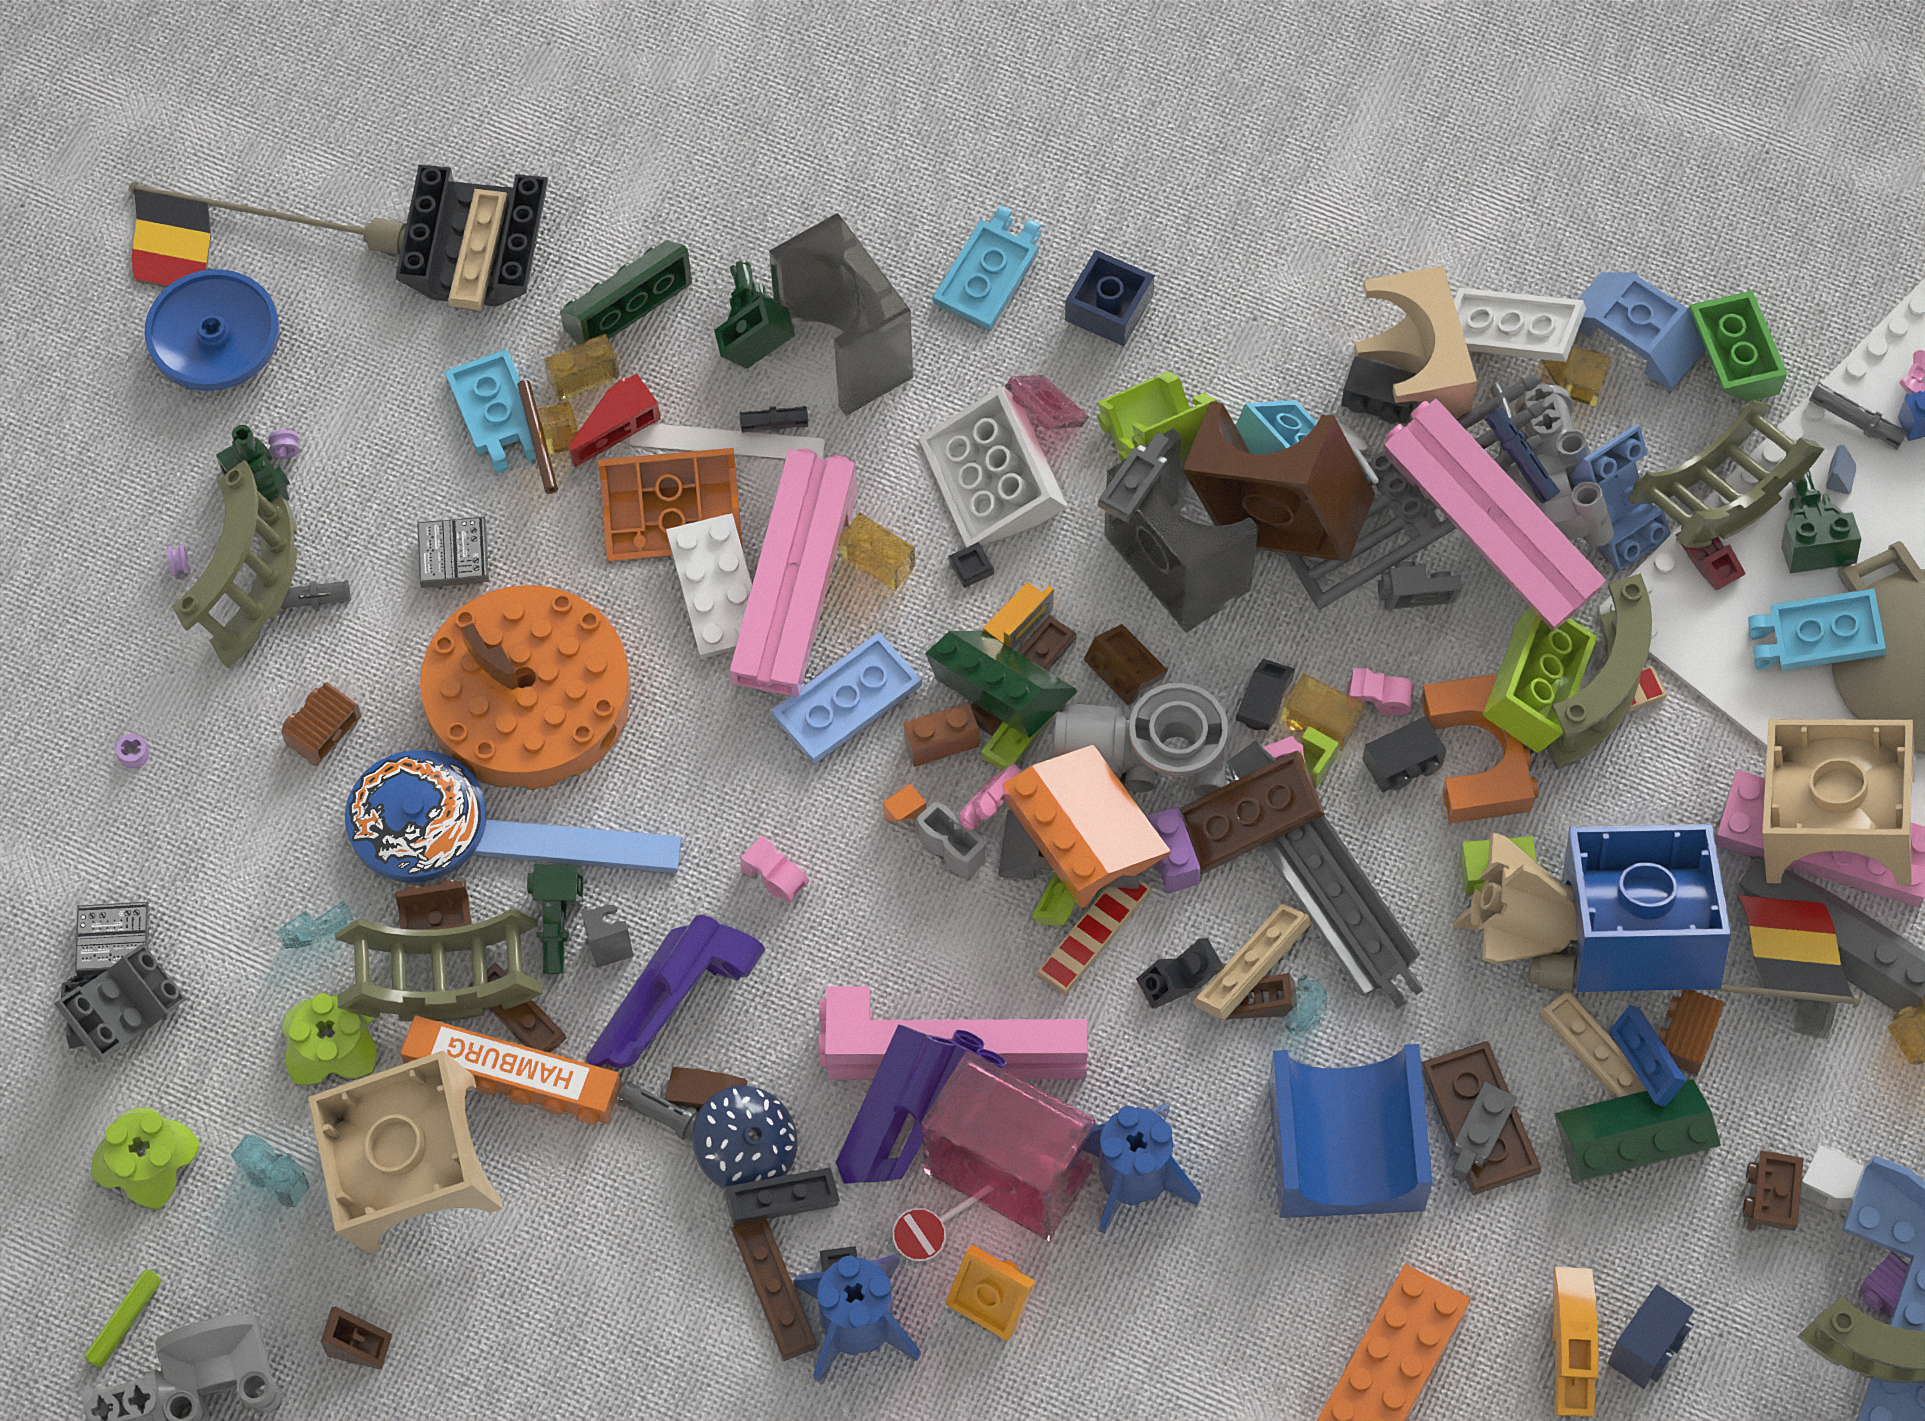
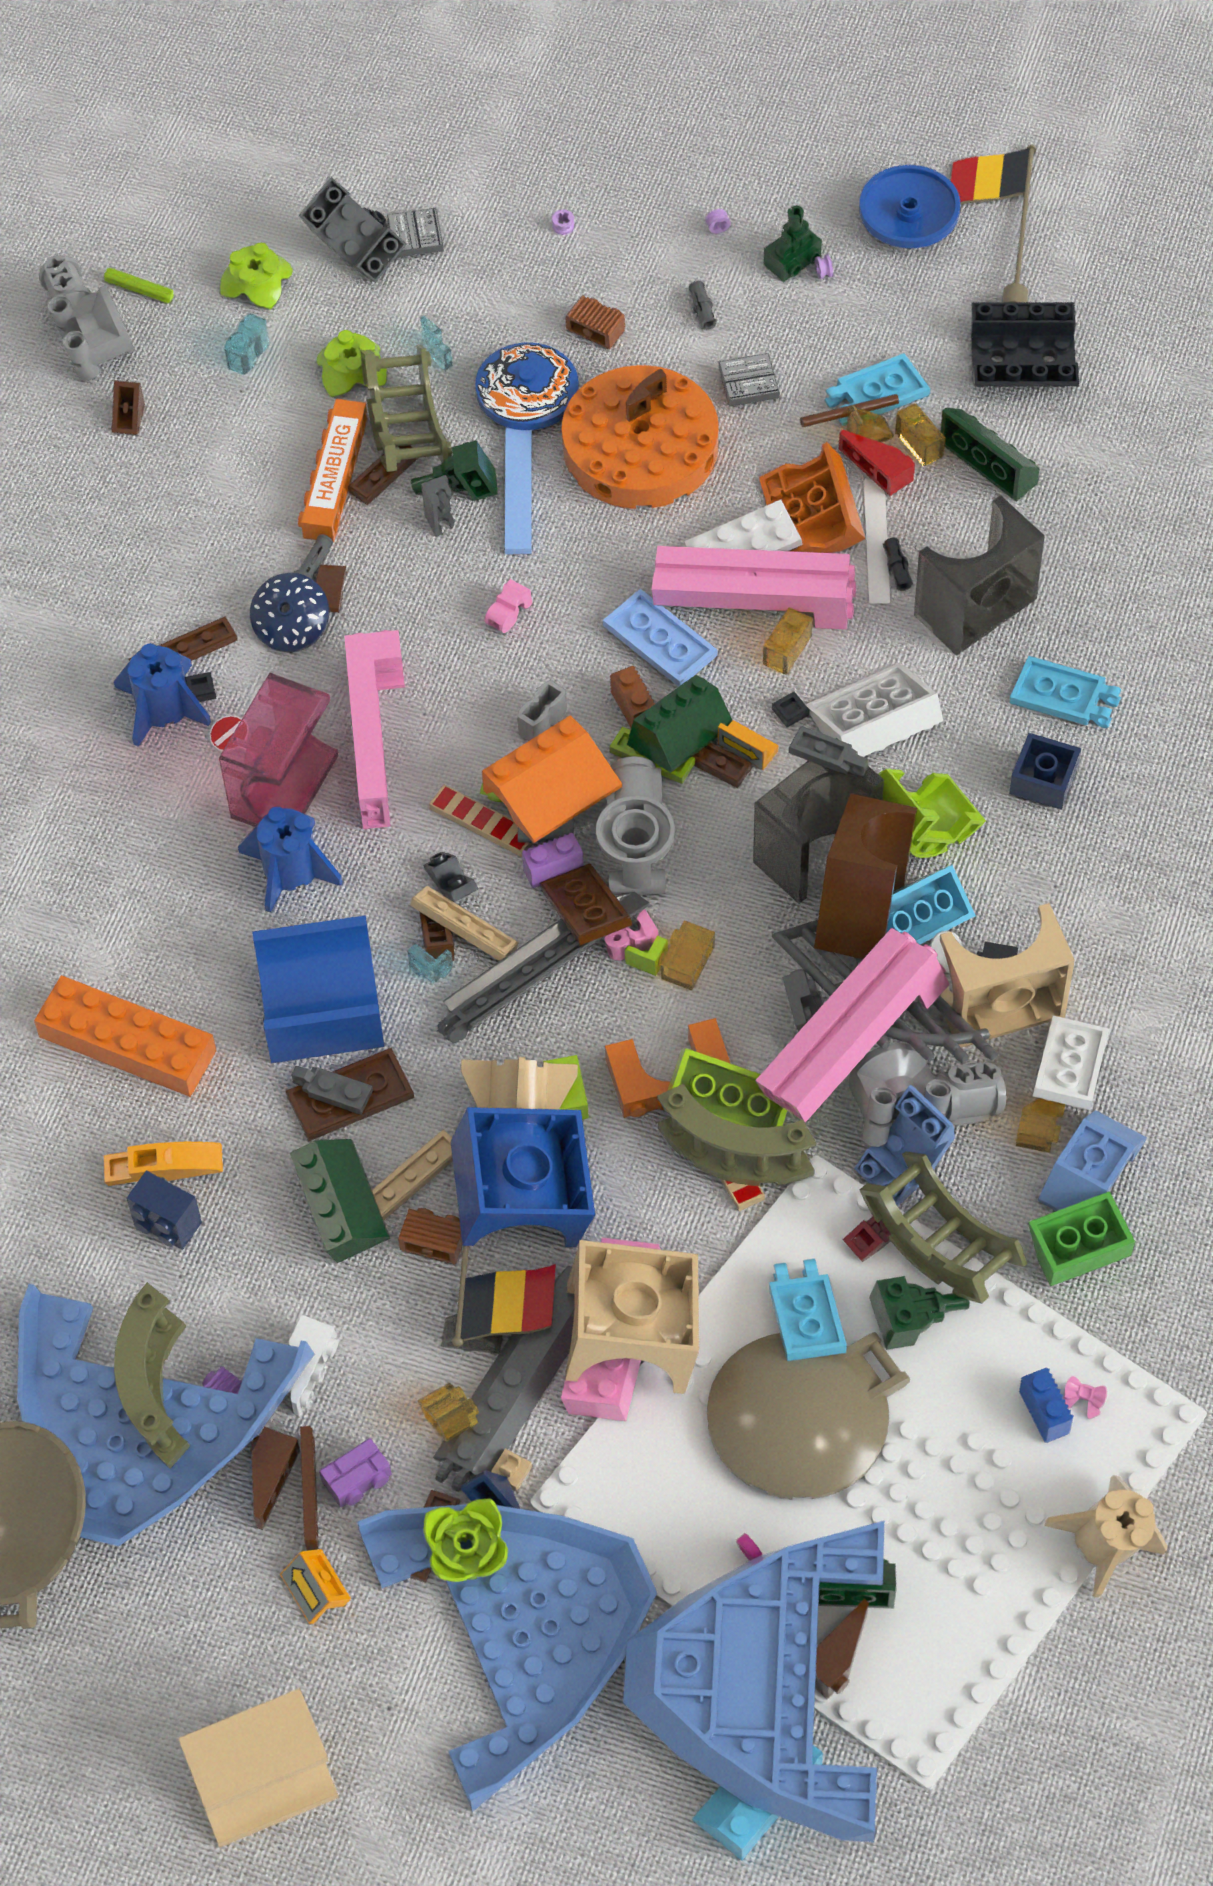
camera: 85 degrees right, 5 degrees down
olive fence [172,460,298,668] -> none
tan piece [308,1051,503,1254] -> none
reddish brown bracket [395,880,472,930] -> none
tan tile [448,189,508,310] -> none
dark purple panel [586,915,765,1068] -> none
dark green brick [714,260,796,369] -> none
black plate [724,1167,840,1226] -> none
dark purple panel [836,1024,1007,1184] -> none
orange slope [883,784,926,822] -> none
light orange tile [945,1244,1035,1341] -> none
bright pink hinge [958,763,1021,831] -> none
clear pink plate [1004,375,1089,430] -> none
reddish brown bracket [1084,624,1168,705] -> none
black slope [1235,658,1295,731] -> none
bright pink leg [1345,668,1414,716] -> none
black brick [1362,716,1446,793] -> none
dark blue pin [1484,406,1560,504] -> none
blue plate [1609,1005,1687,1107] -> none
reddish brown bracket [1742,1150,1804,1231] -> none
dark grey pin [1809,382,1908,450] -> none
sand blue slope [1825,444,1856,494] -> none

